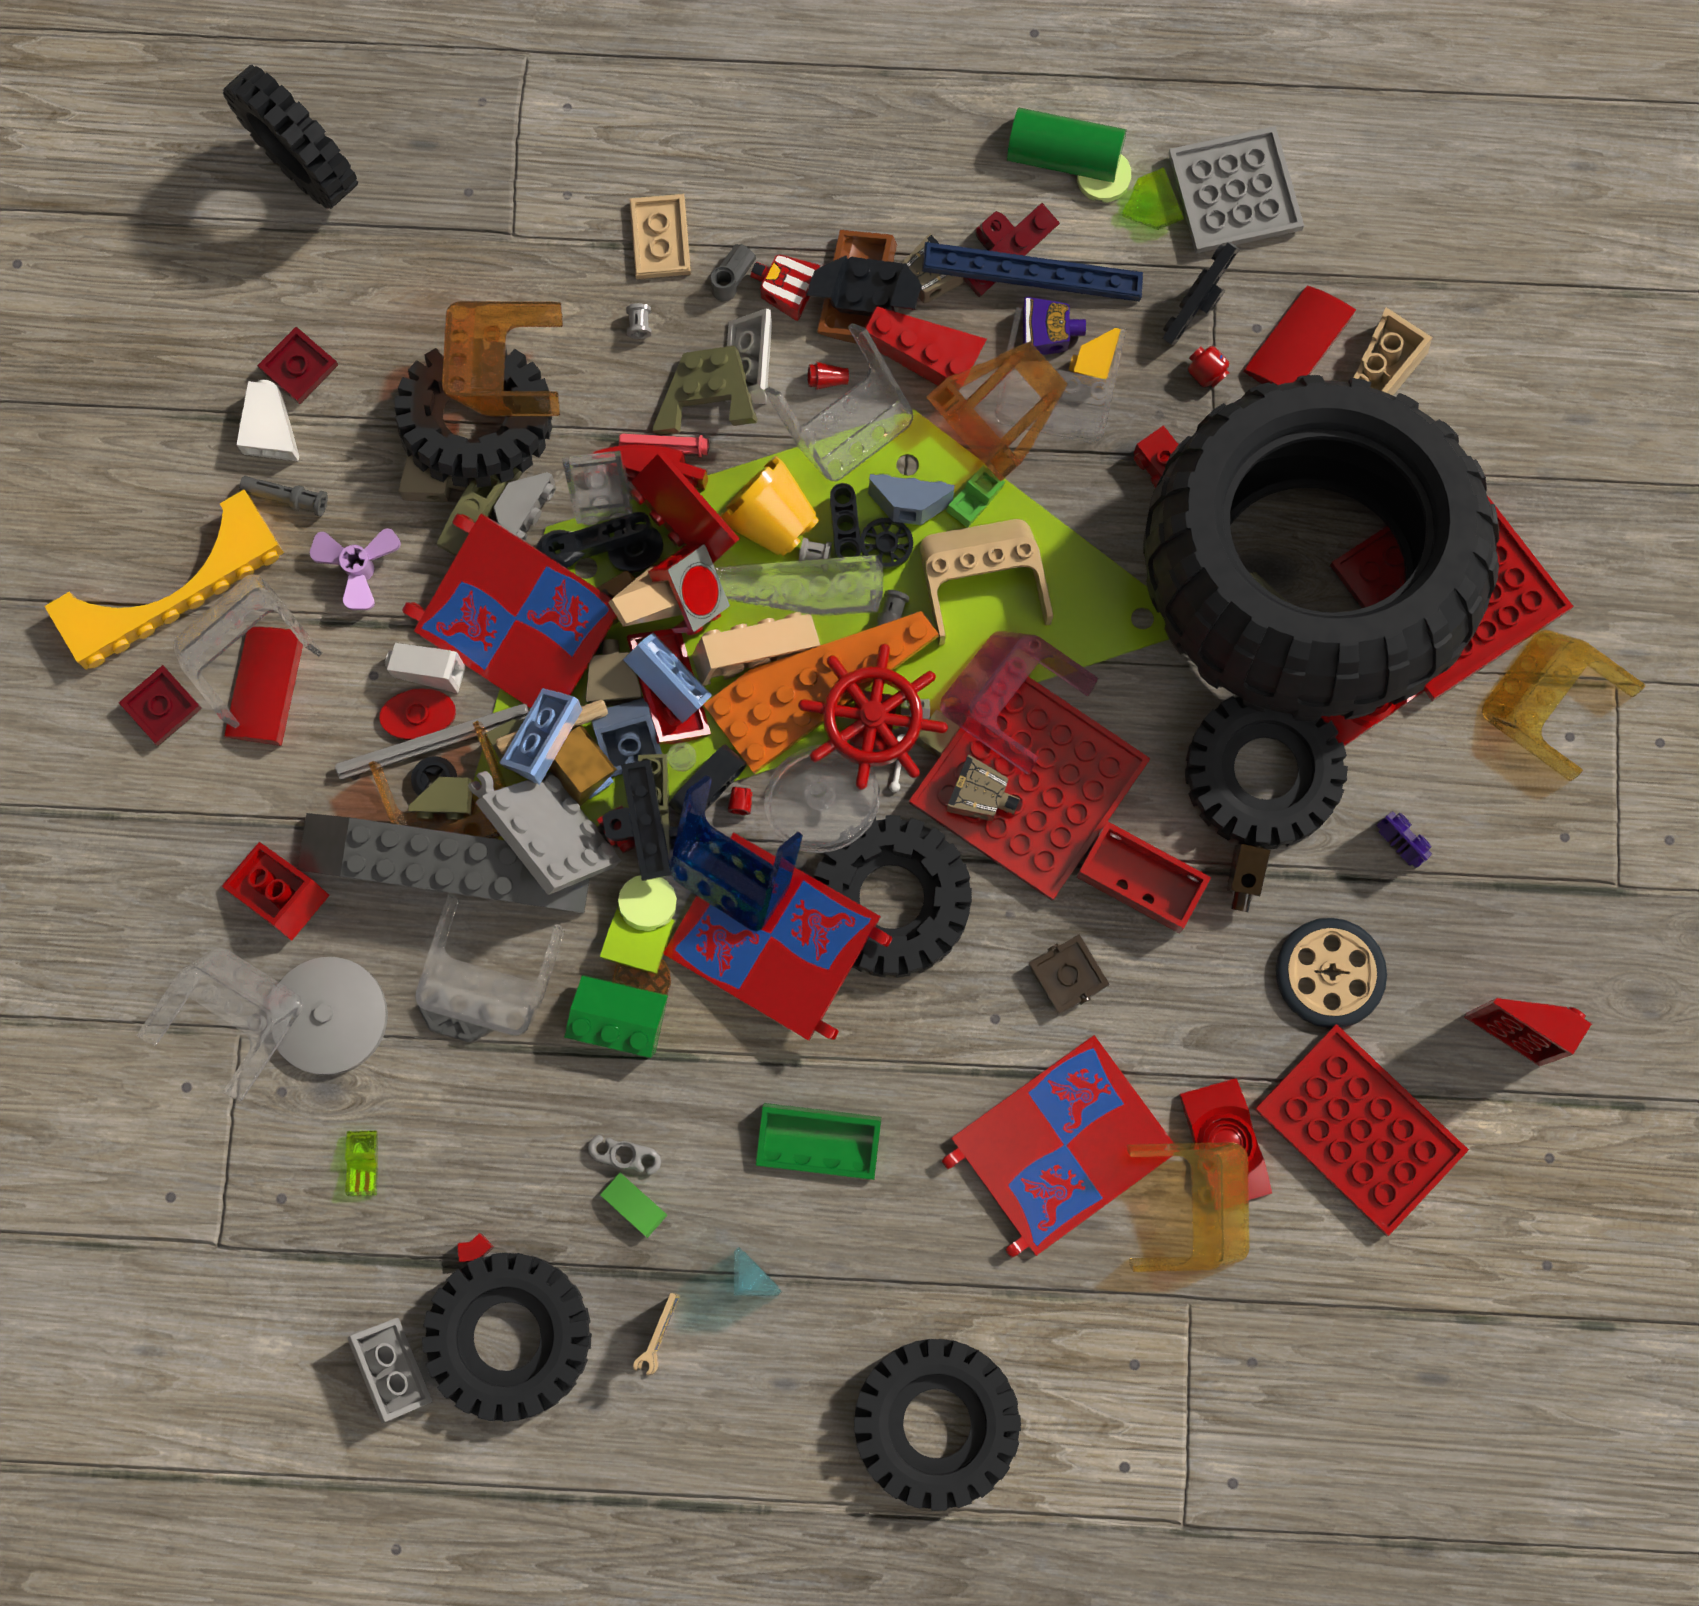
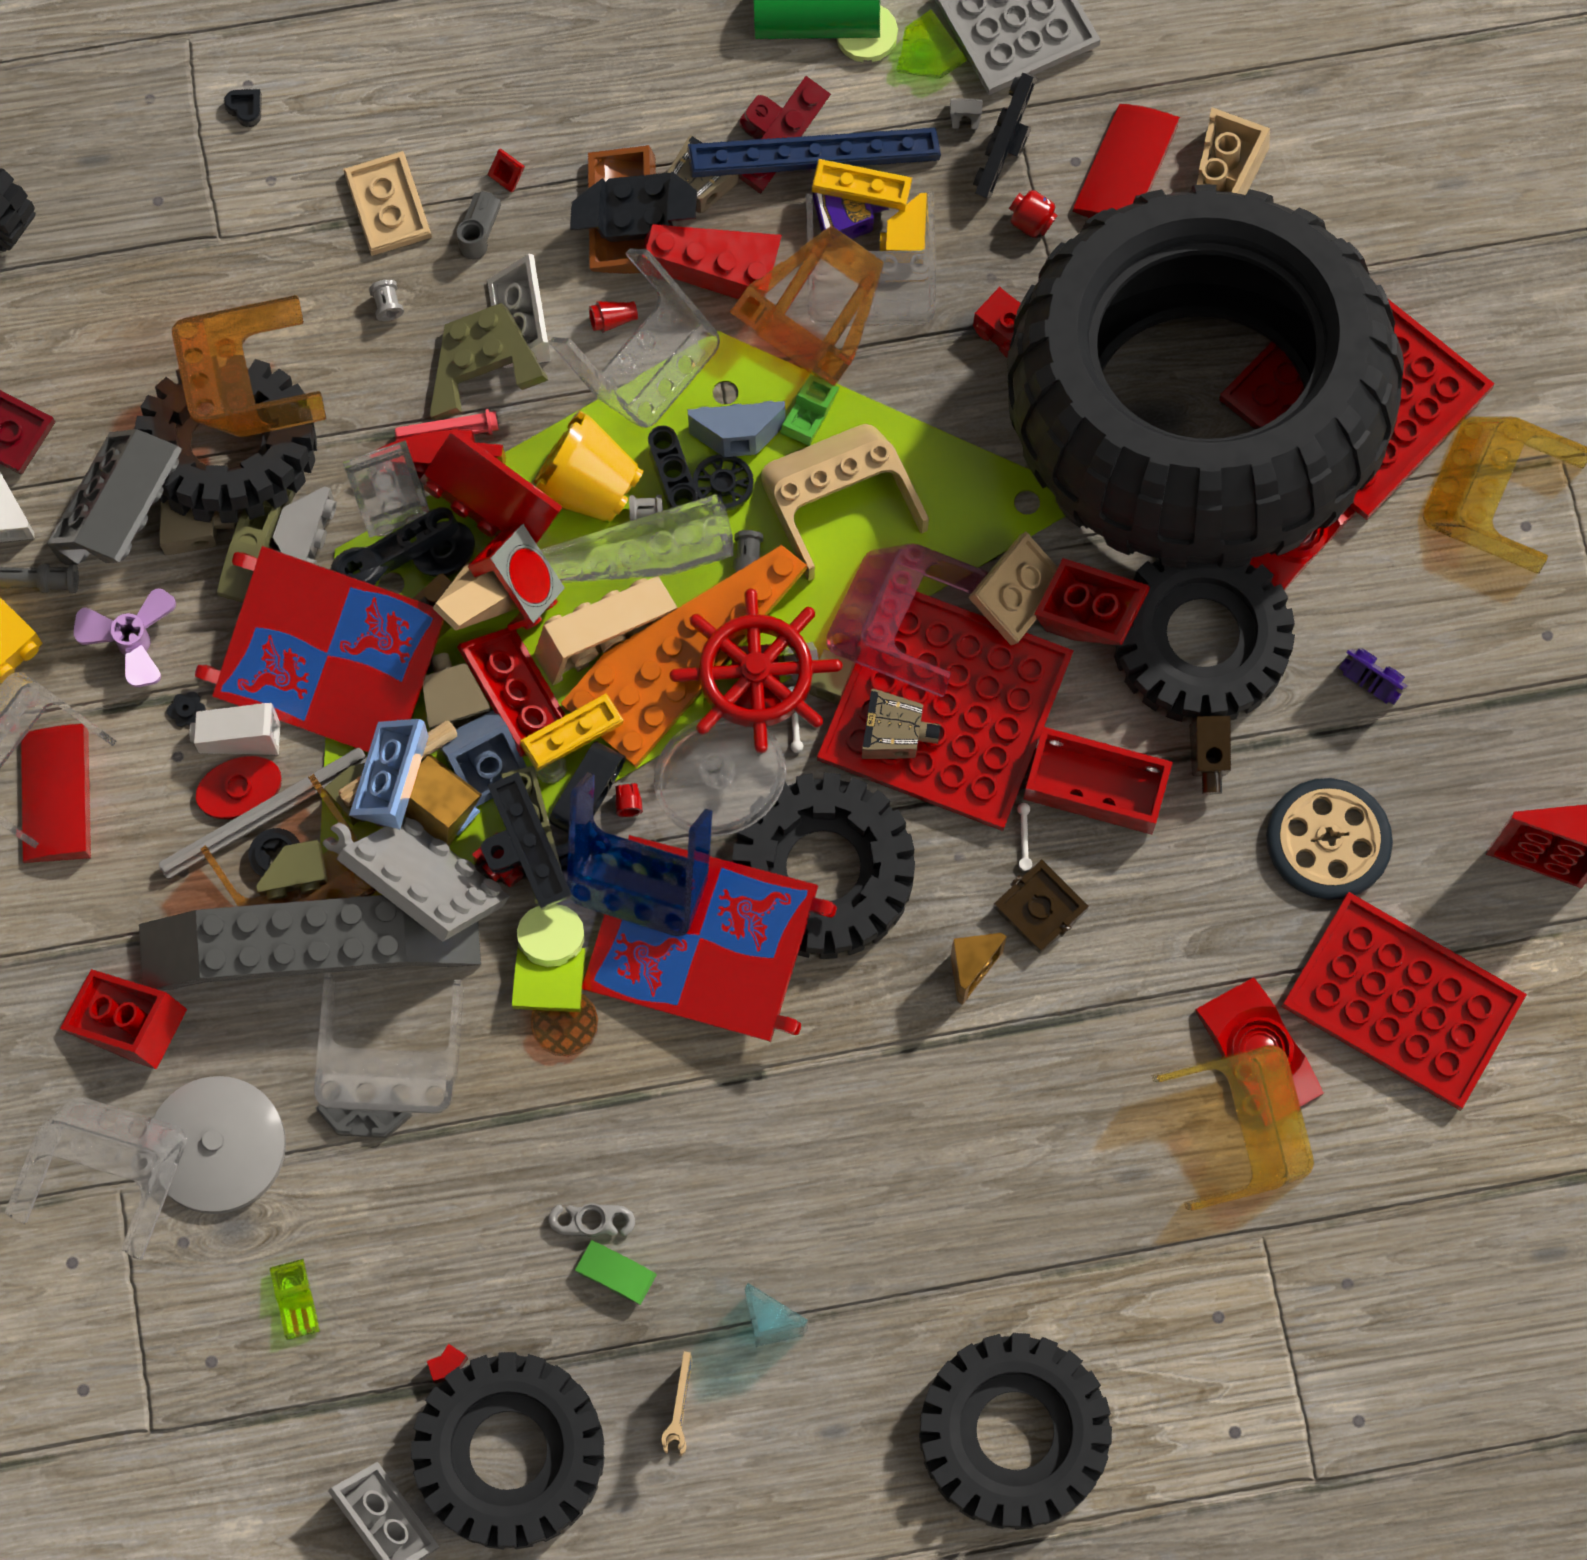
camera: 15 degrees left, 5 degrees down
green slope [564,975,668,1058] -> none
light blue slope [623,633,712,723] -> none
torso [750,254,820,321] -> none
green slope [756,1103,882,1180] -> none
flag [942,1035,1179,1258] -> none
none -> dark grey slope [47,429,182,565]
none -> black plant [167,692,206,727]
none -> black tile [224,89,262,127]
none -> red slope [487,149,525,193]
none -> yellow tile [520,693,624,771]
none -> yellow tile [812,159,912,211]
none -> light grey tile [950,98,983,129]
none -> pearl gold slope [950,933,1007,1005]
none -> tan tile [968,532,1058,646]
none -> white hinge [1017,803,1032,872]
none -> red slope [1034,558,1150,645]

